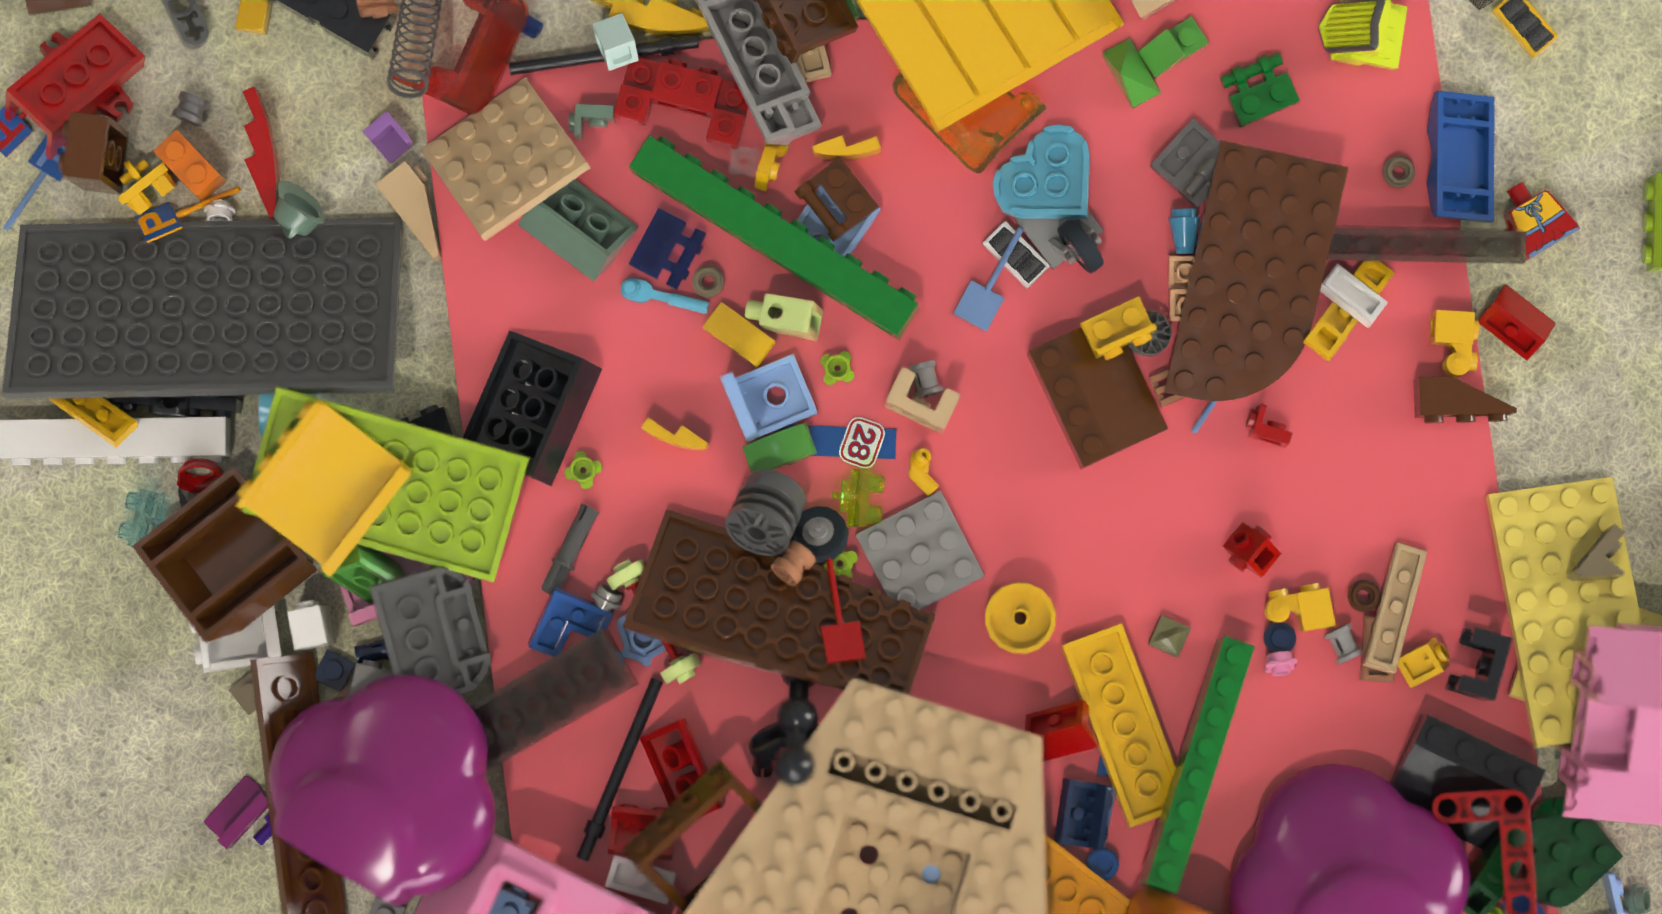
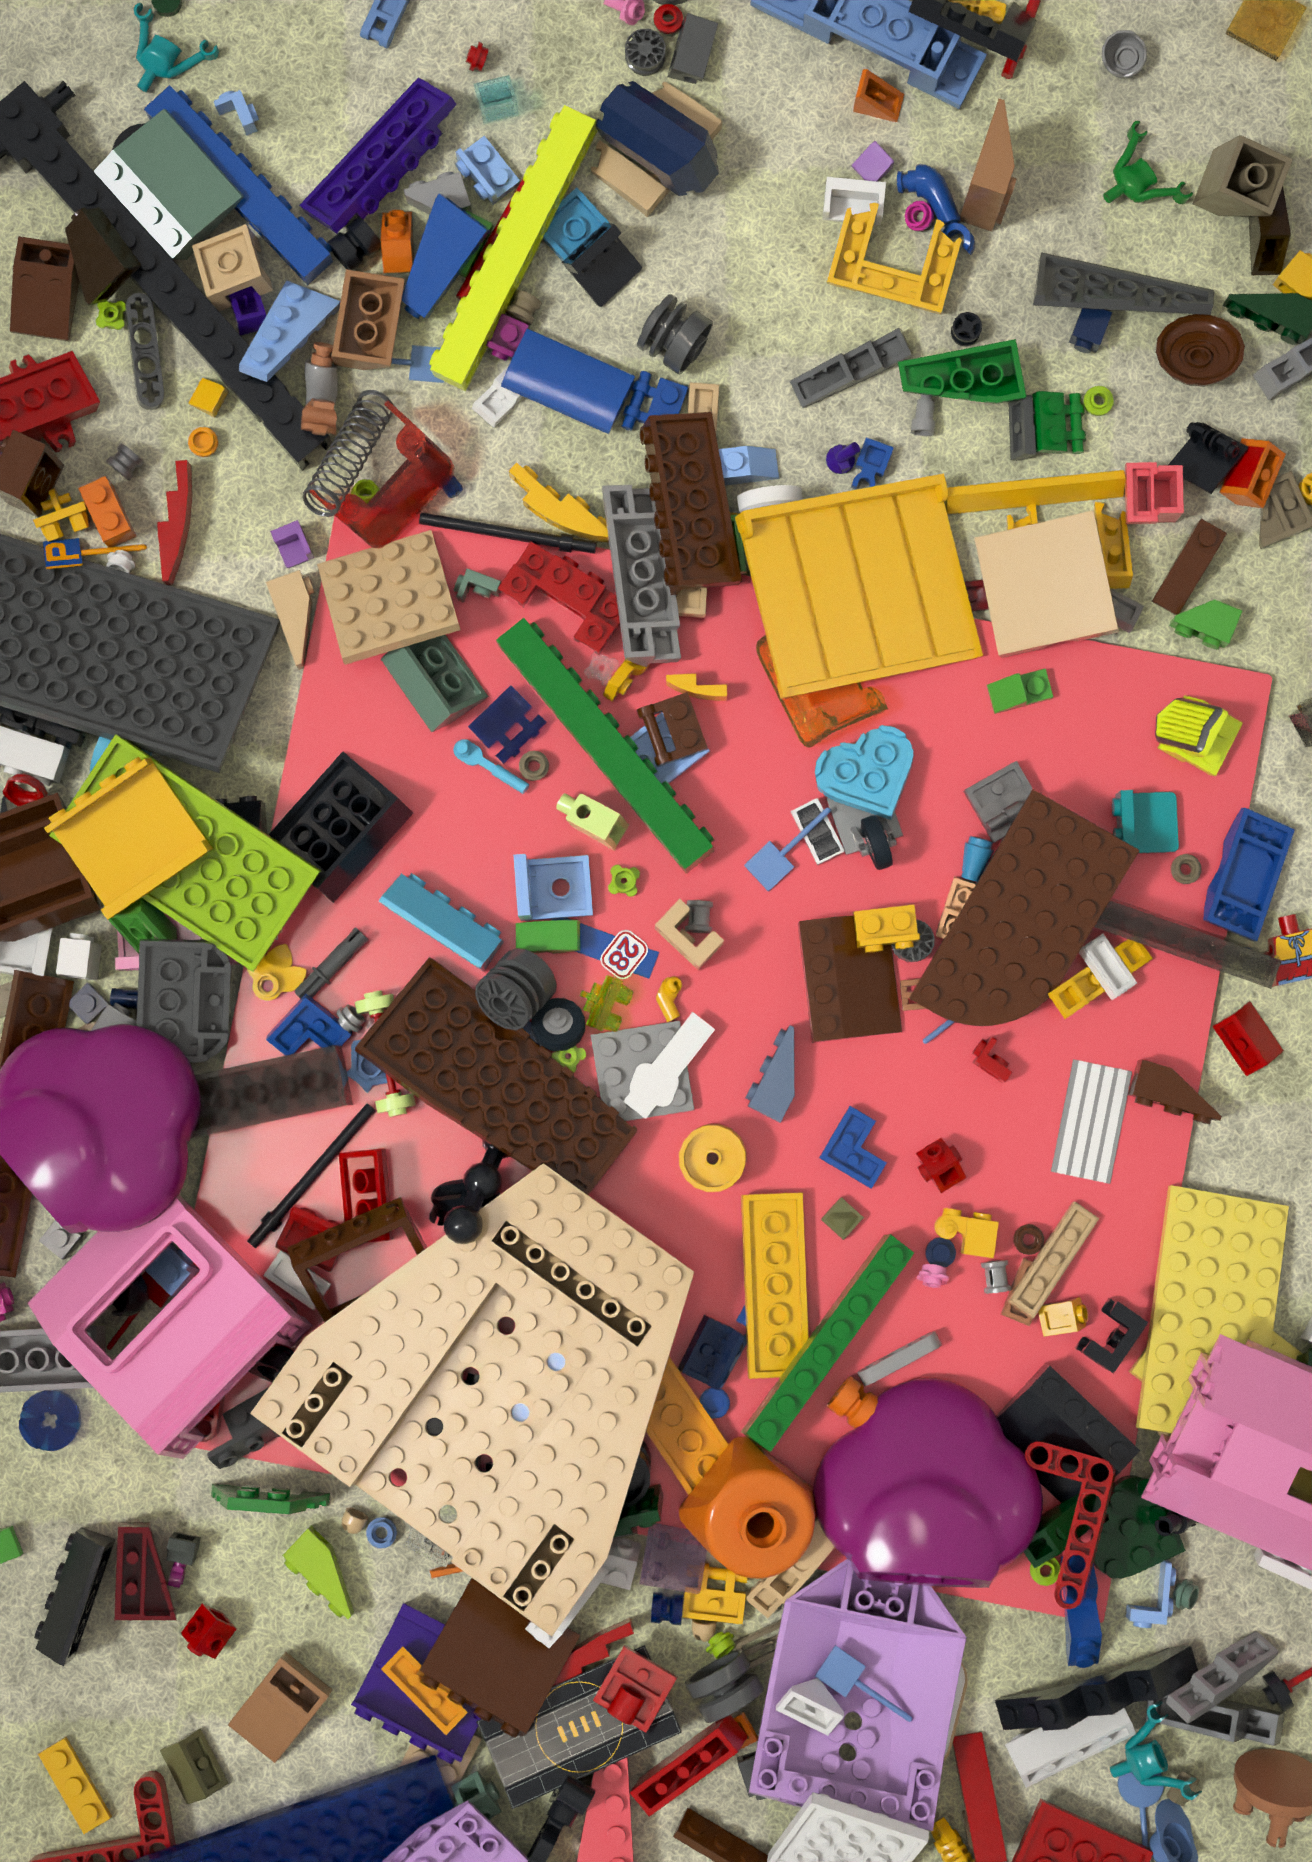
camera: 20 degrees right, 0 degrees up
sand green piece [274,181,325,239] -> none
lime plate [564,451,602,489] -> none
light aqua brick [592,13,639,71] -> none
yellow slope [641,417,709,451] -> none
yellow slope [702,302,776,368] -> none
nougat wheel [771,541,816,586] -> none
red piece [821,558,866,664] -> none
red panel [1024,699,1099,762] -> none
bright green slope [1102,38,1161,109] -> none
green plate [1220,53,1300,128] -> none
yellow brick [1429,310,1479,377] -> none
dark tan slope [1567,524,1625,581] -> none
none -> light orange plate [188,427,218,457]
none -> yellow plate [247,944,307,1001]
none -> lime plate [351,479,381,508]
none -> medium azure slope [379,873,504,972]
none -> white sticker [623,1012,715,1119]
none -> sand blue slope [745,1025,795,1123]
none -> blue plate [819,1106,887,1189]
none -> orange wheel [827,1376,878,1429]
none -> light grey beam [857,1331,942,1386]
none -> sticker [1051,1059,1132,1184]
none -> teal bracket [1112,790,1179,853]
none -> black pin [1155,1511,1199,1536]

